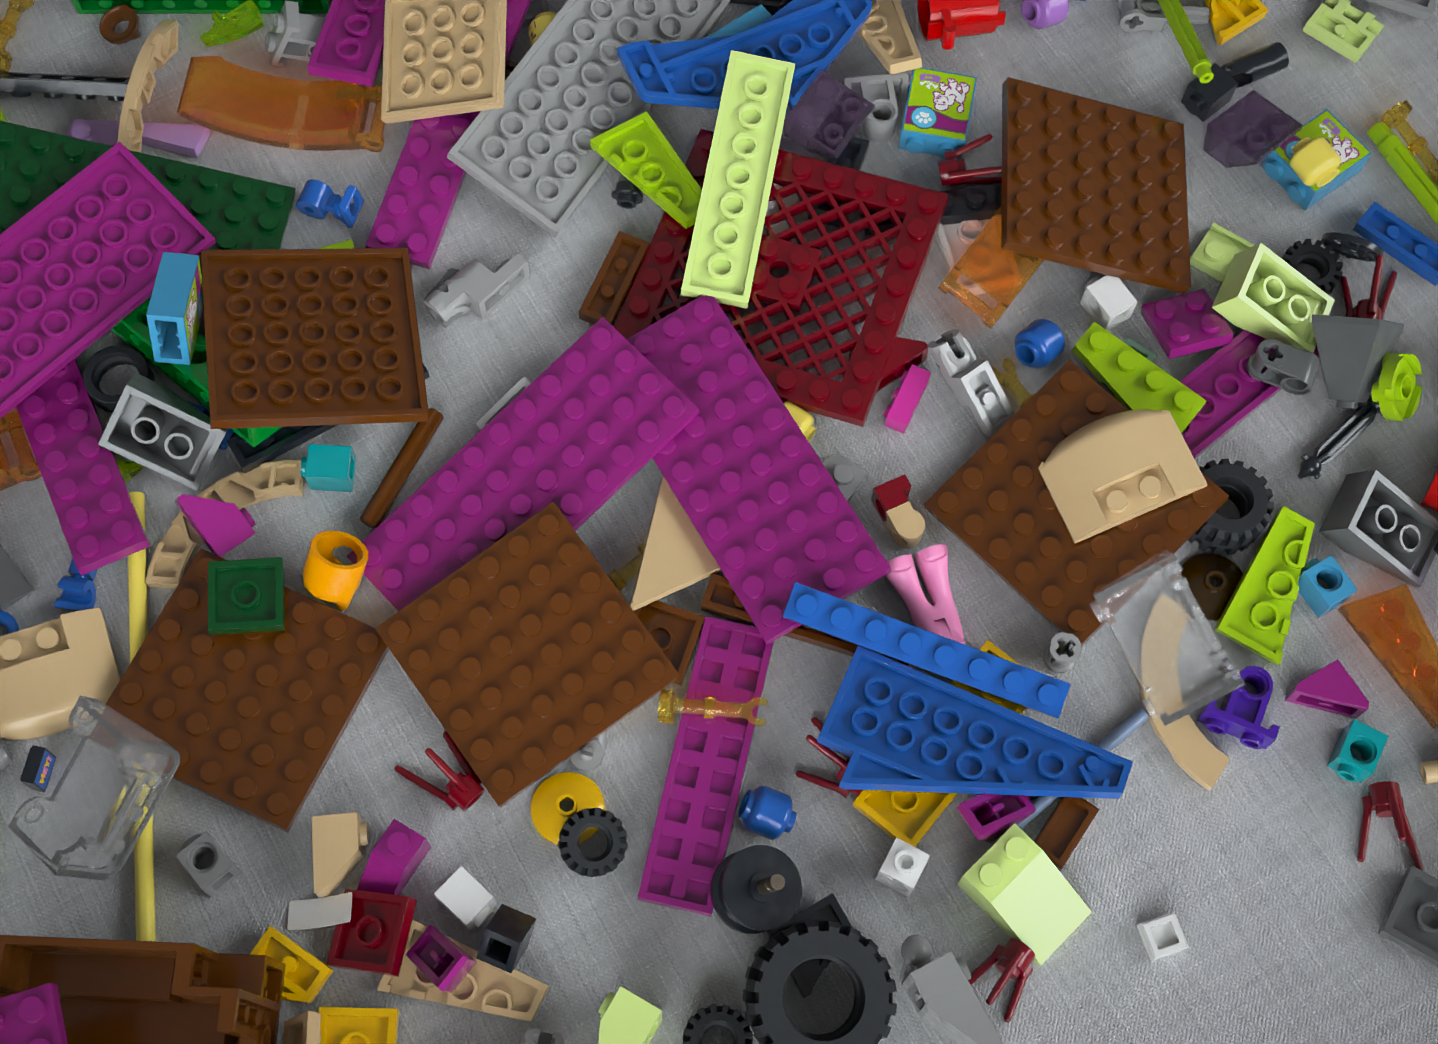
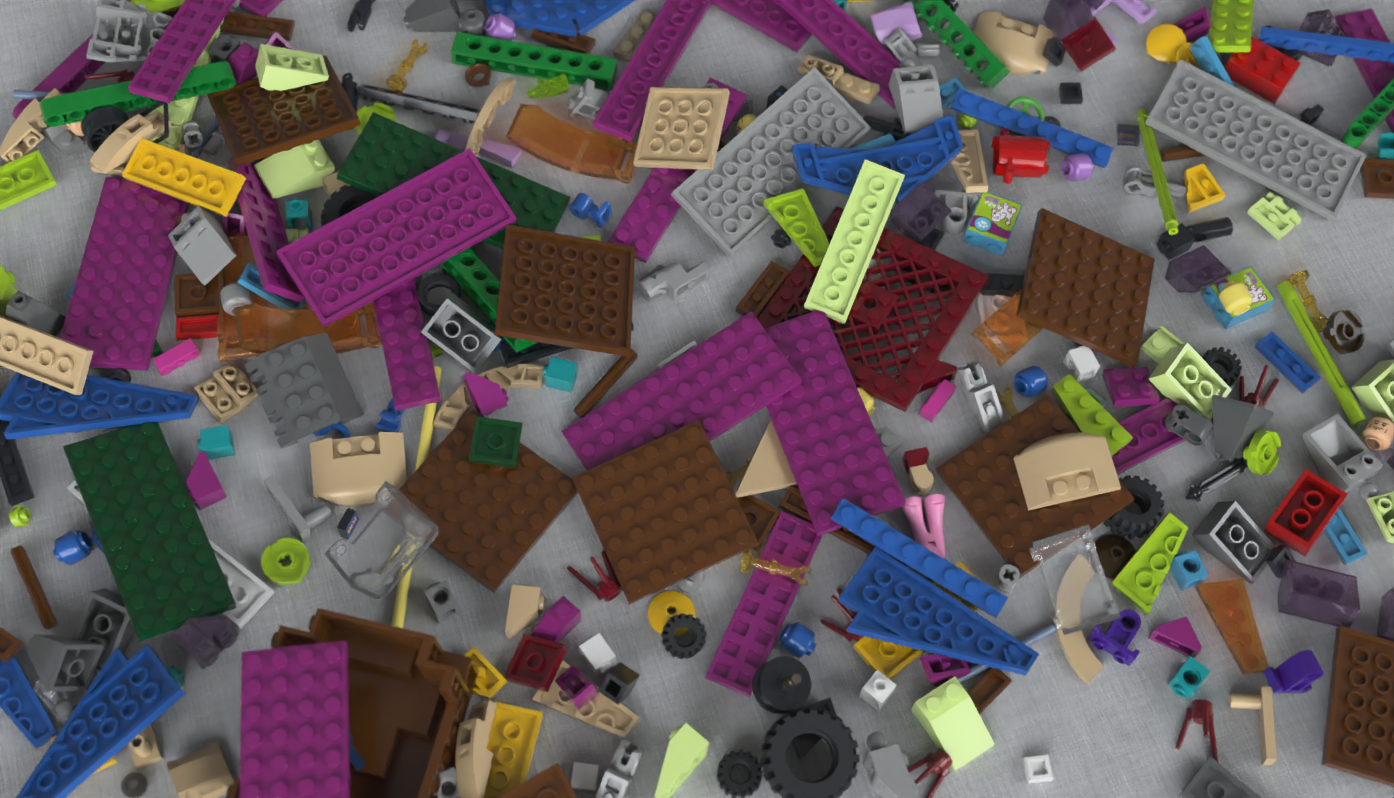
camera: 10 degrees right, 5 degrees down
dark azure brick [146,252,204,365] -> none
white sticker [287,892,352,930] -> none
light orange piece [302,531,369,611] -> none
dark red plant [938,134,1002,187] -> none
black wheel [1321,232,1384,262] -> none

